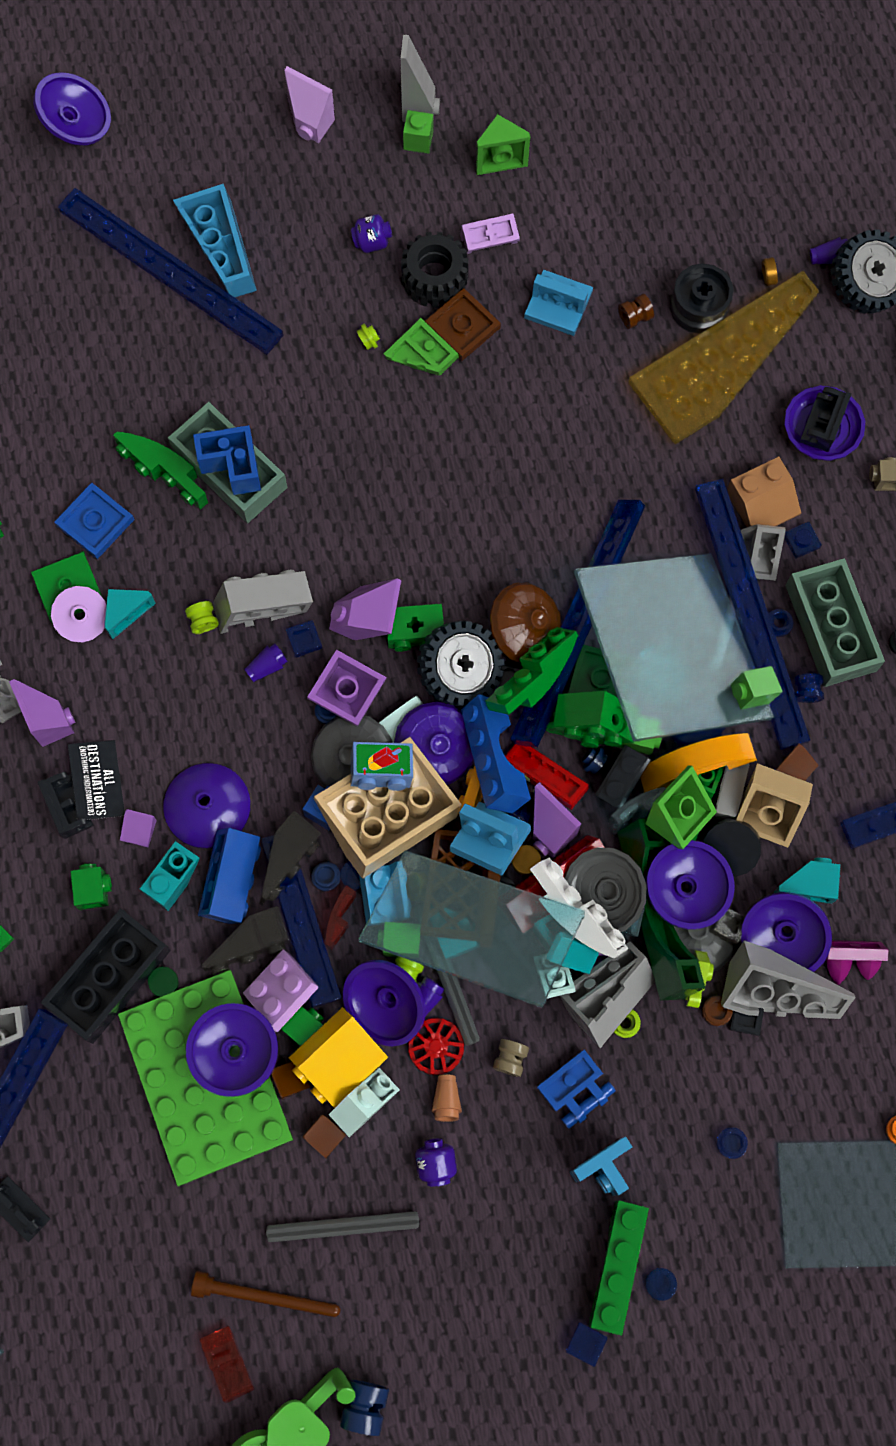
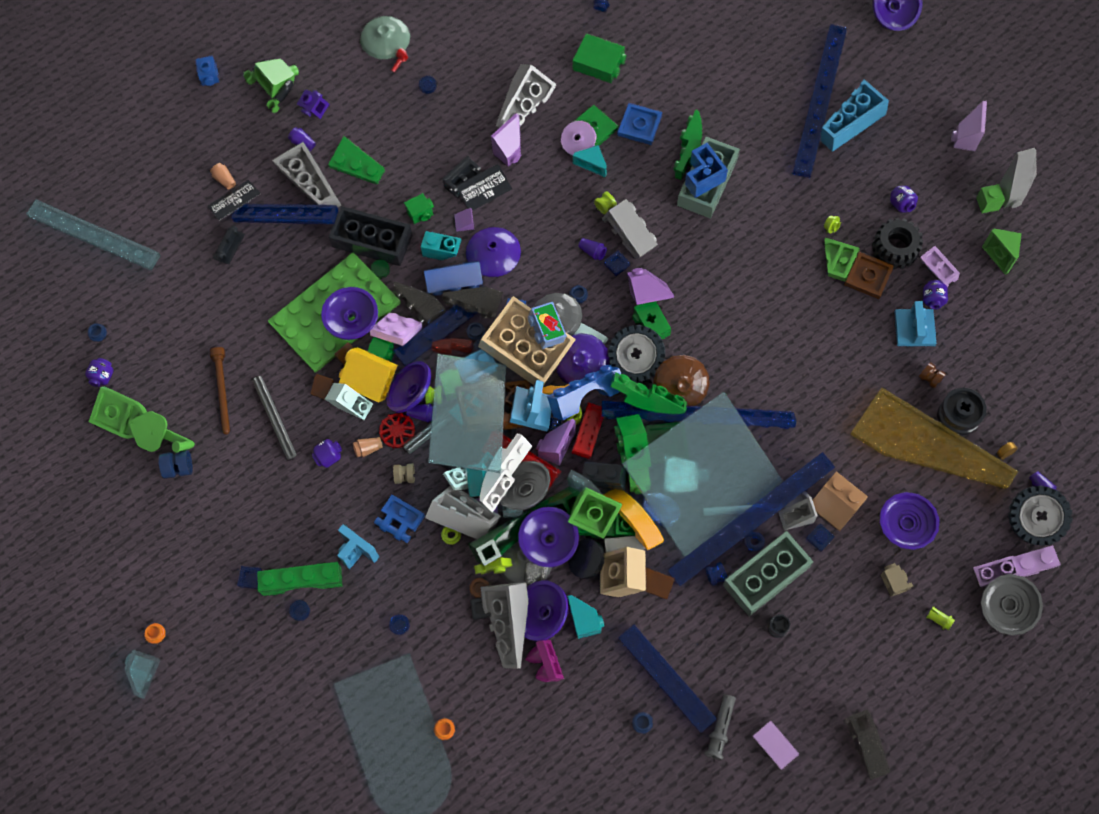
camera: 75 degrees right, 5 degrees down
clear red slope [200,1326,255,1403] -> none
medium lavender slope [307,650,386,727] -> none
pearl gold tile [511,845,541,875] -> none
dark blue plate [582,747,608,774] -> none
bright green brick [730,666,783,710] -> none
black hinge [800,387,852,452] -> none
none -> dark purple head [923,280,948,309]

